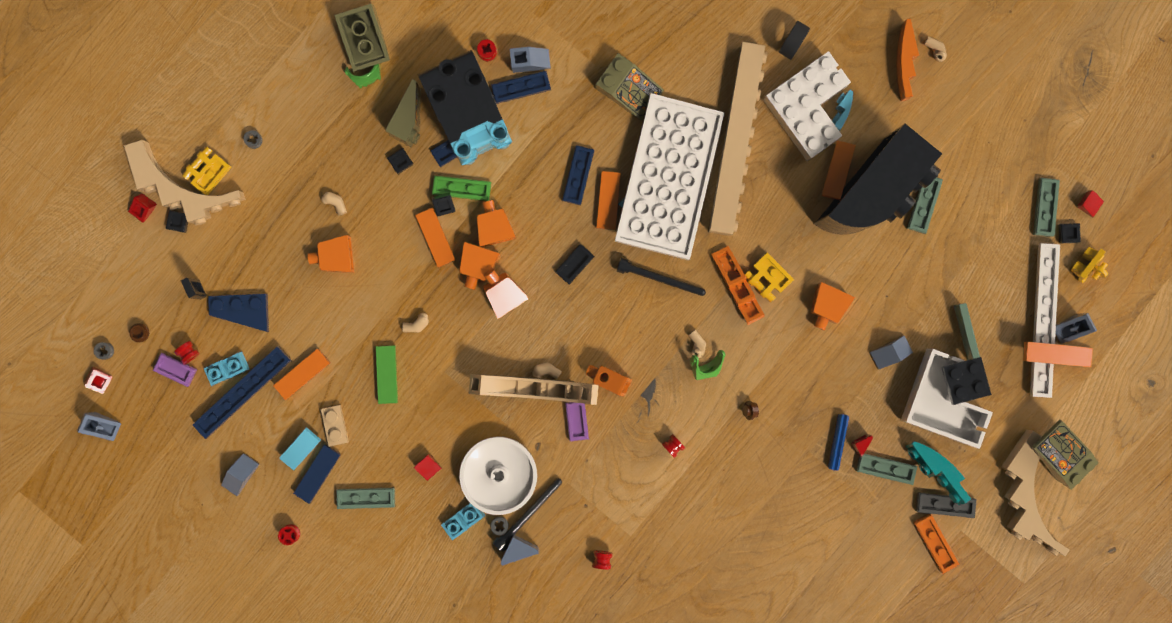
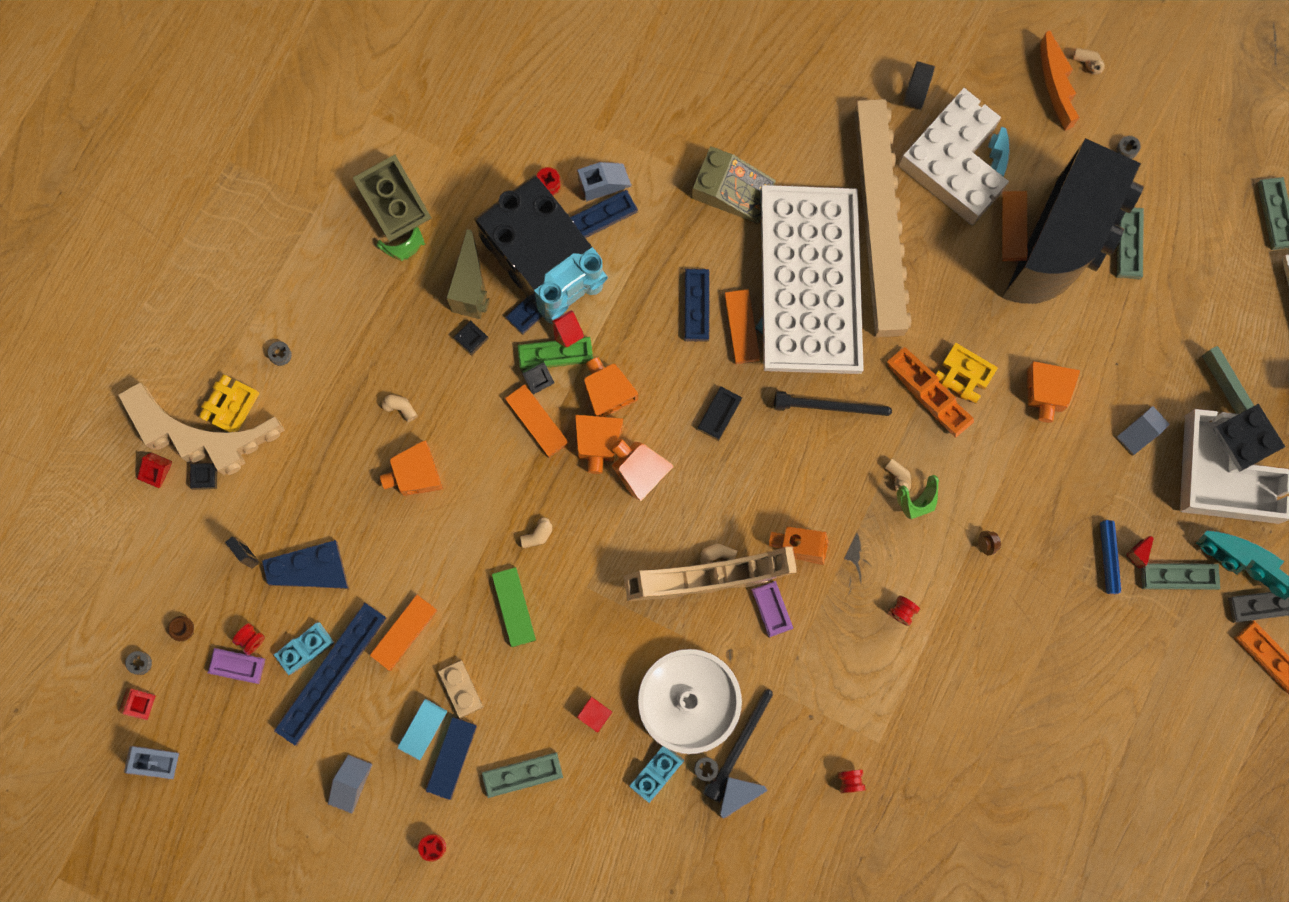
camera: 15 degrees left, 10 degrees down
none -> red slope [552,310,584,347]
none -> dark grey bush [1117,136,1141,159]

